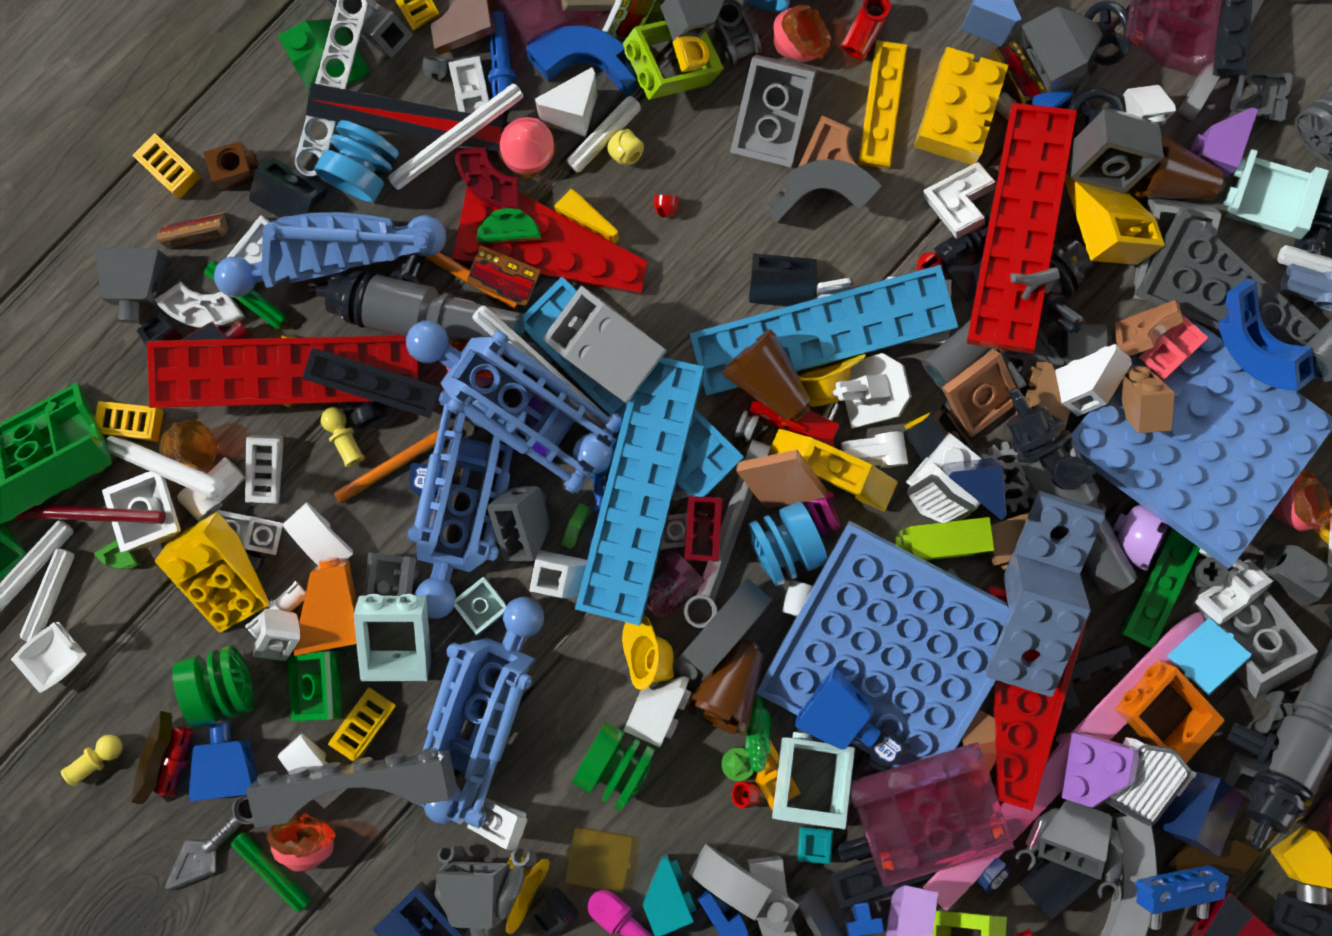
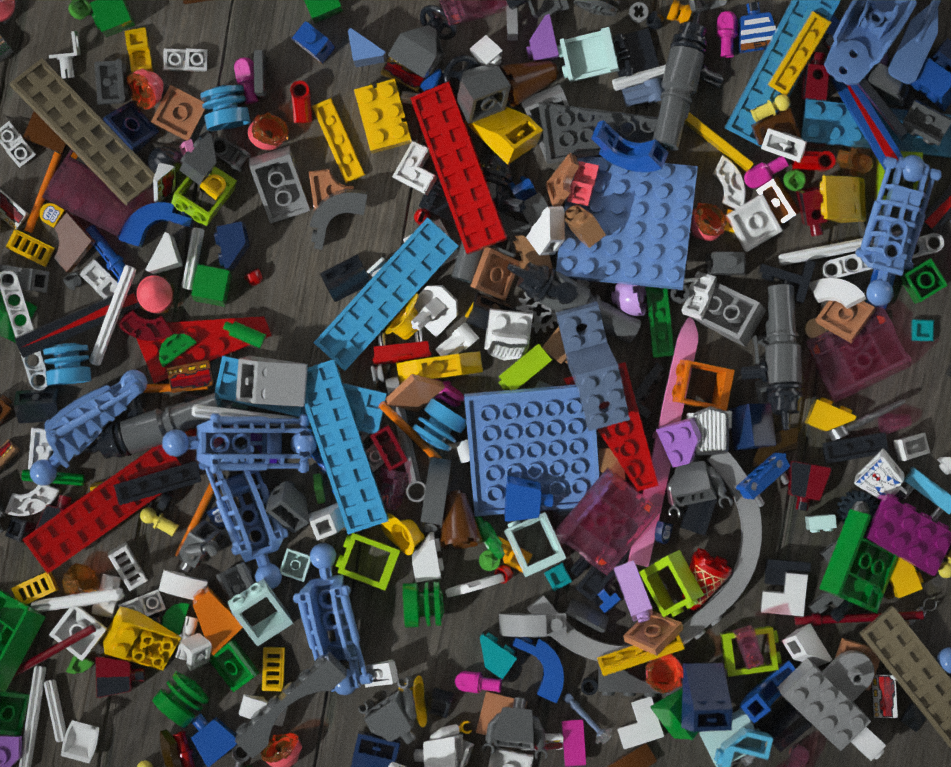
camera: 25 degrees left, 5 degrees up
yellow slope [554,189,619,244] -> none
clear yellow piece [565,827,632,893] -> none
light yellow piece [607,129,644,166] -> none
reddish brown cone [722,329,811,421] -> none
tile [870,724,910,766] -> none
dark blue slope [941,458,1006,520] -> none
dark grey bar [1010,267,1060,300] -> none
medium azure piece [1167,618,1252,695] -> none
none -> torso [96,655,145,698]
none -> green tile [162,602,190,635]
none -> dark grey torso [178,520,230,572]
none -> green head [191,265,232,307]
none -> dark blue slope [214,221,250,271]
none -> green cylinder [223,321,266,348]
none -> lime window [336,532,401,590]
none -> orange bar [378,401,442,459]
none -> white tile [445,574,505,598]
none -> blue tile [510,176,537,201]

